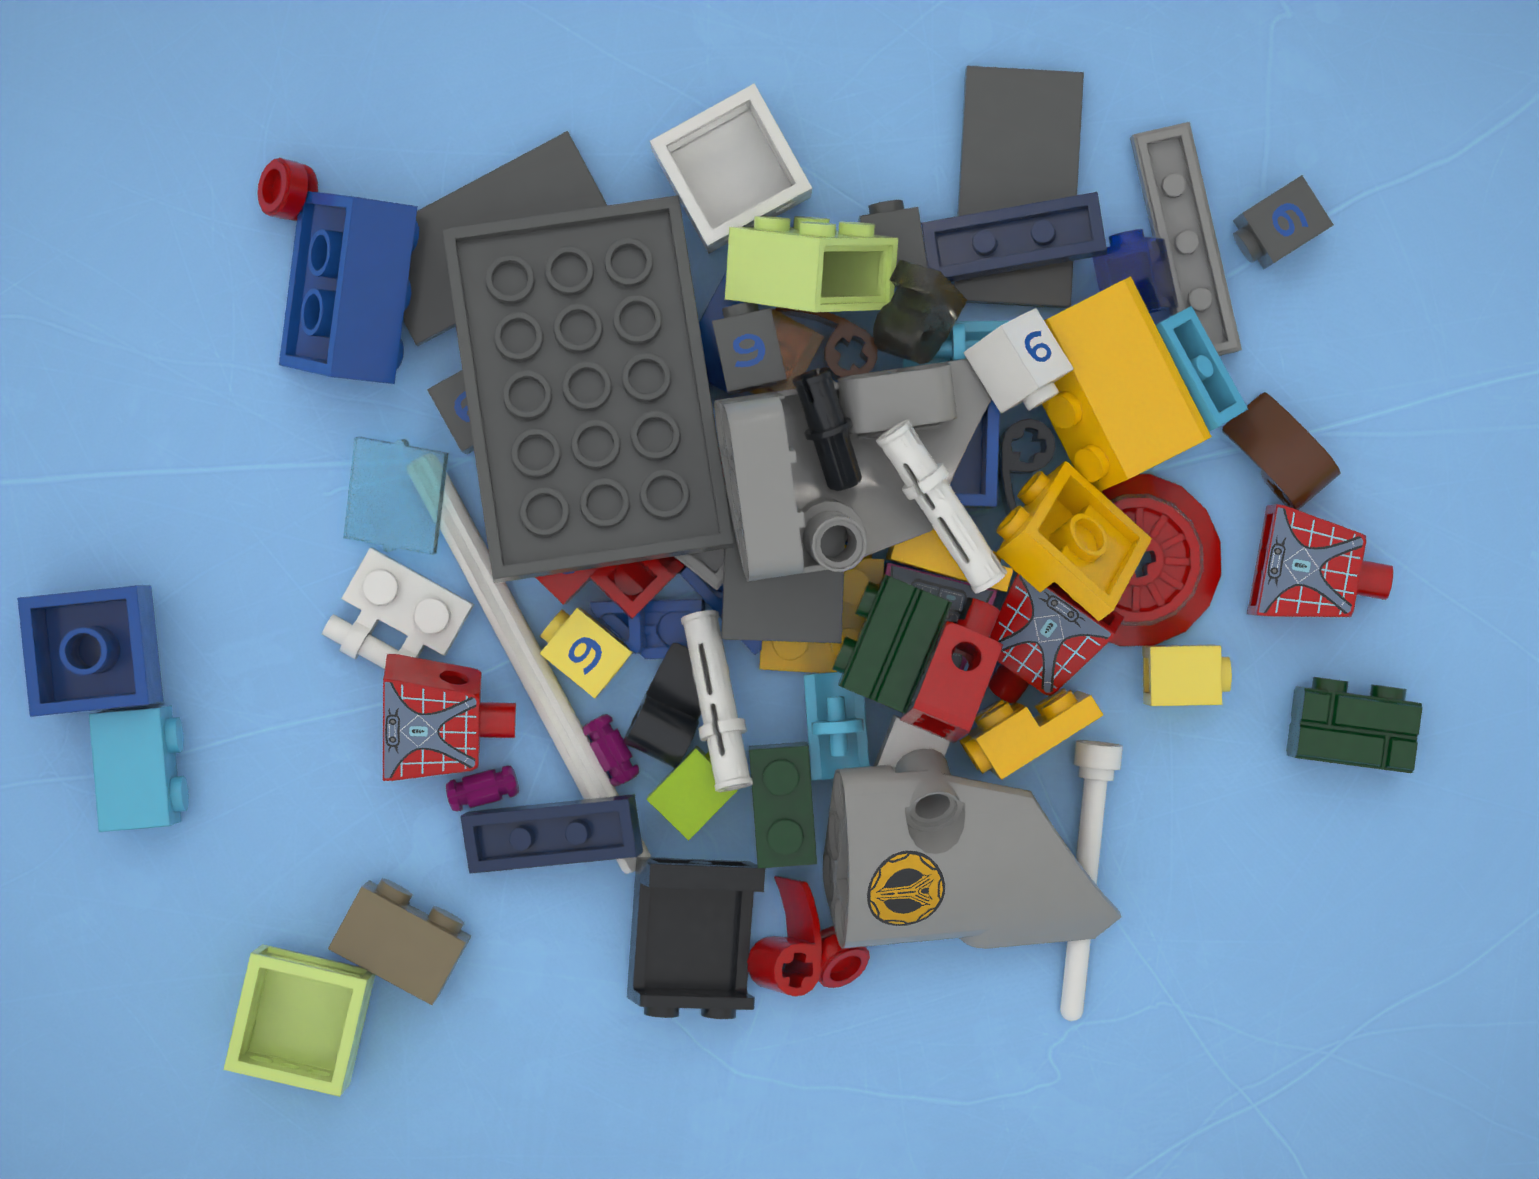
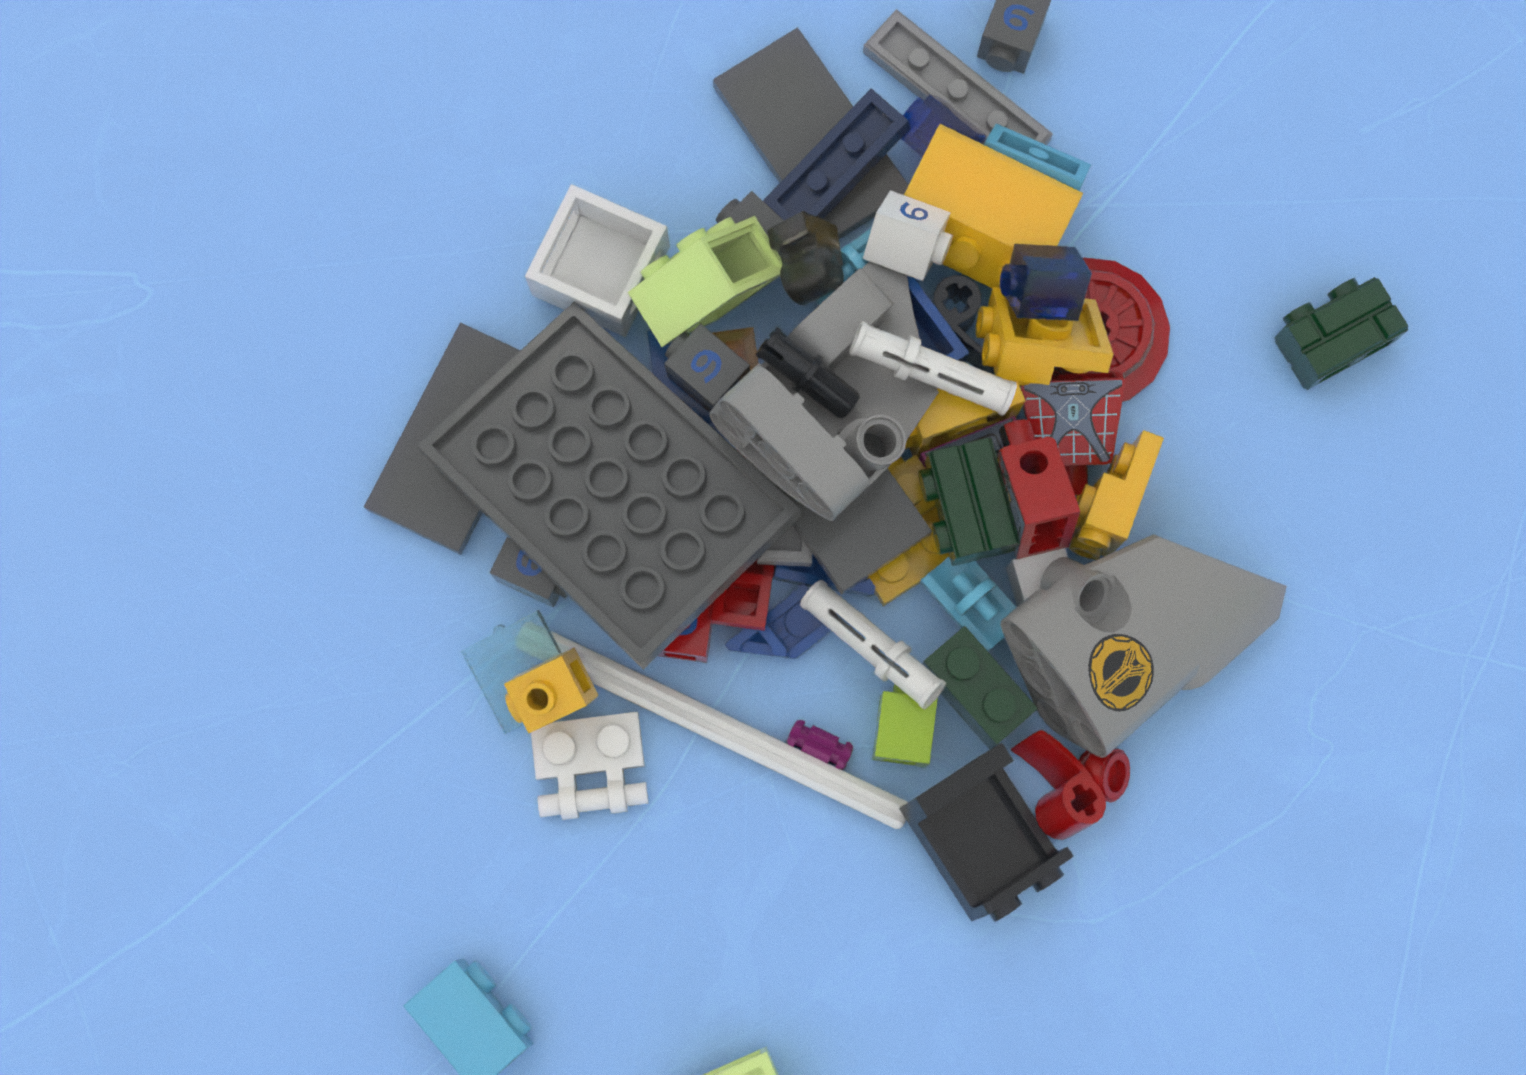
camera: 40 degrees left, 10 degrees down
blue brick [17,585,164,717] -> none
red tile [257,158,318,221] -> none
blue slope [279,191,419,384] -> none
dark tan brick [328,878,471,1005] -> none
red torso [383,654,516,781] -> none
magenta piece [446,765,519,812] -> none
dark blue plate [460,794,643,874] -> none
light yellow brick [540,607,634,699] -> none
black panel [623,643,701,768] -> none
reddish brown panel [774,307,878,380] -> none
white piece [1060,740,1123,1021] -> none
light yellow brick [1142,644,1232,706] -> none
reddish brown panel [1222,392,1341,510] -> none
torso [1247,504,1393,617] -> none
none -> yellow brick [504,647,599,734]
none -> clear blue brick [1000,244,1092,321]

